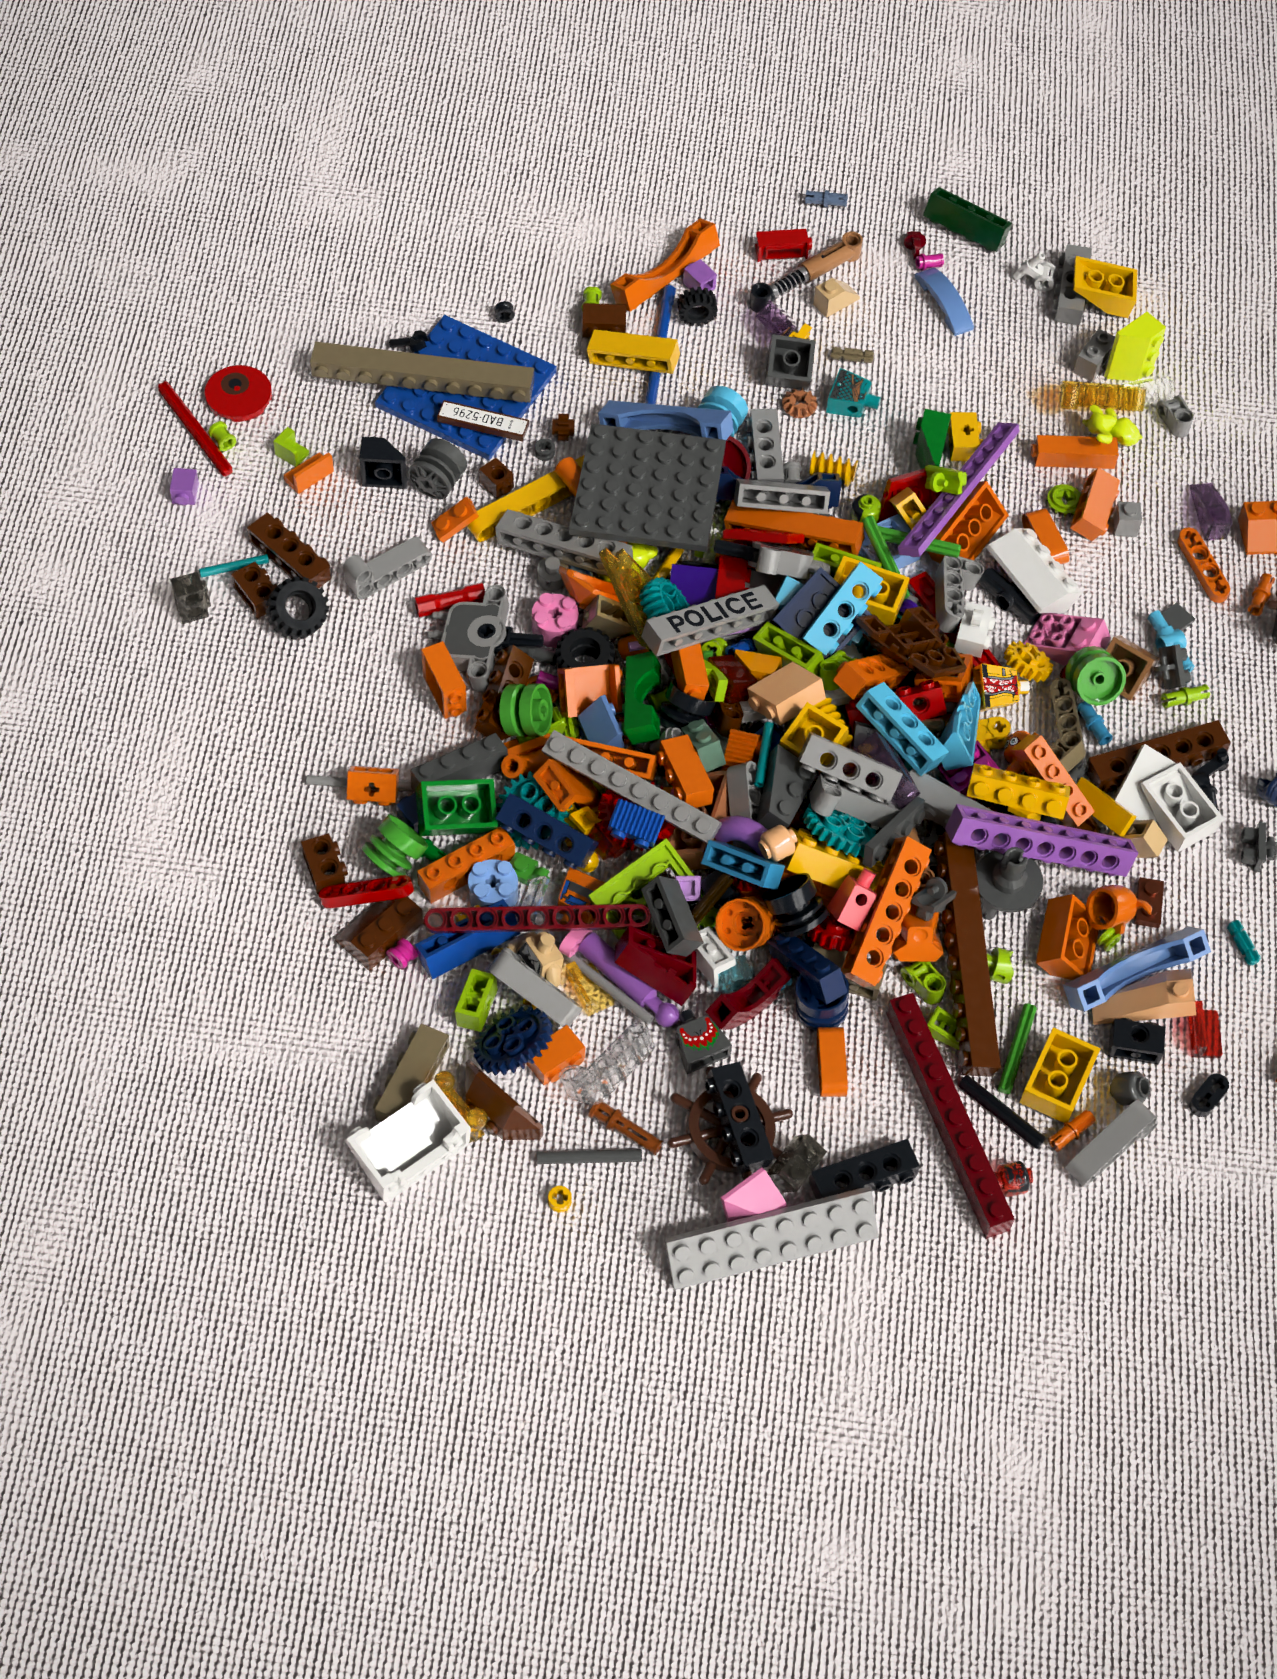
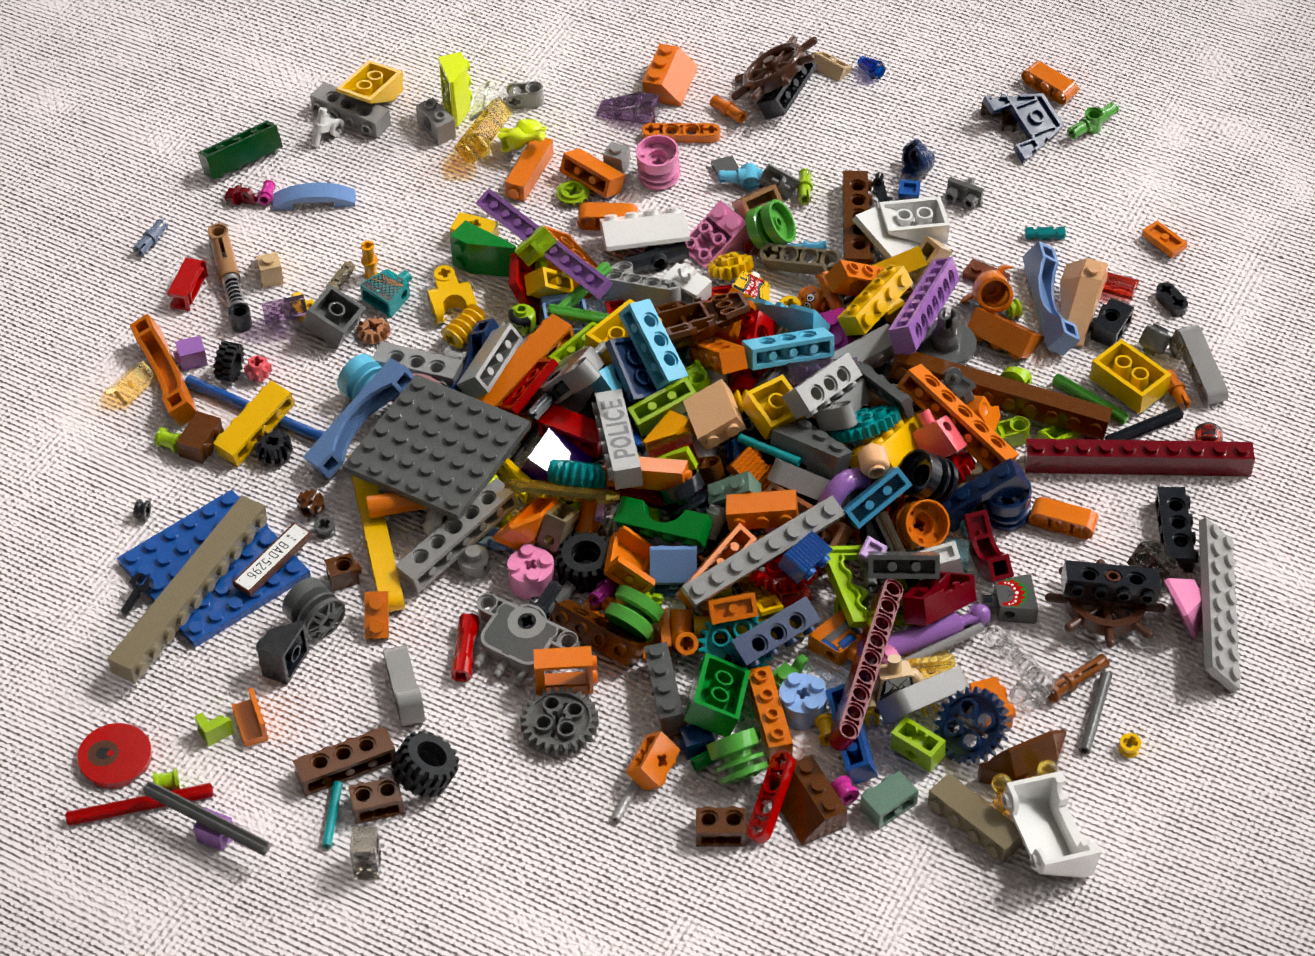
camera: 65 degrees left, 10 degrees down
none -> clear yellow panel [104,361,157,406]
none -> dark grey axle [143,781,271,855]
none -> coral gear [244,355,272,382]
none -> black gear [254,429,293,467]
none -> light orange pin [361,240,378,279]
none -> yellow piece [427,265,477,324]
none -> dark grey gear [520,686,599,757]
none -> bright pink wheel [636,135,680,190]
none -> sand green brick [860,771,919,829]
none -> blue plate [898,179,921,200]

